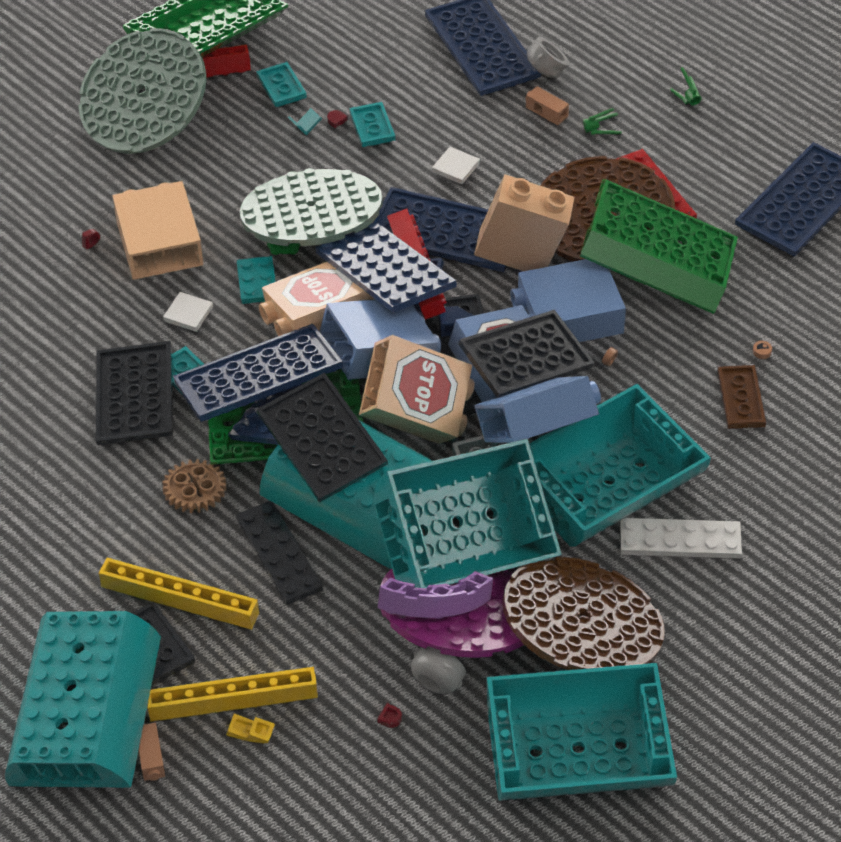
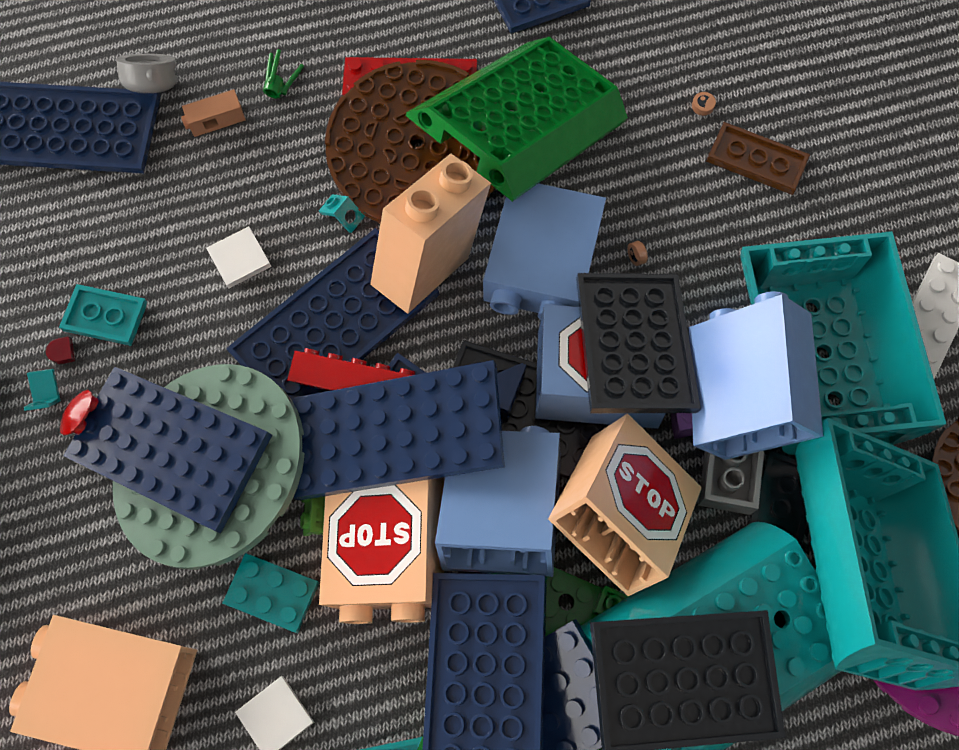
camera: 60 degrees left, 20 degrees up
none -> red dish [60,390,98,436]
none -> dark blue plate [63,367,272,534]

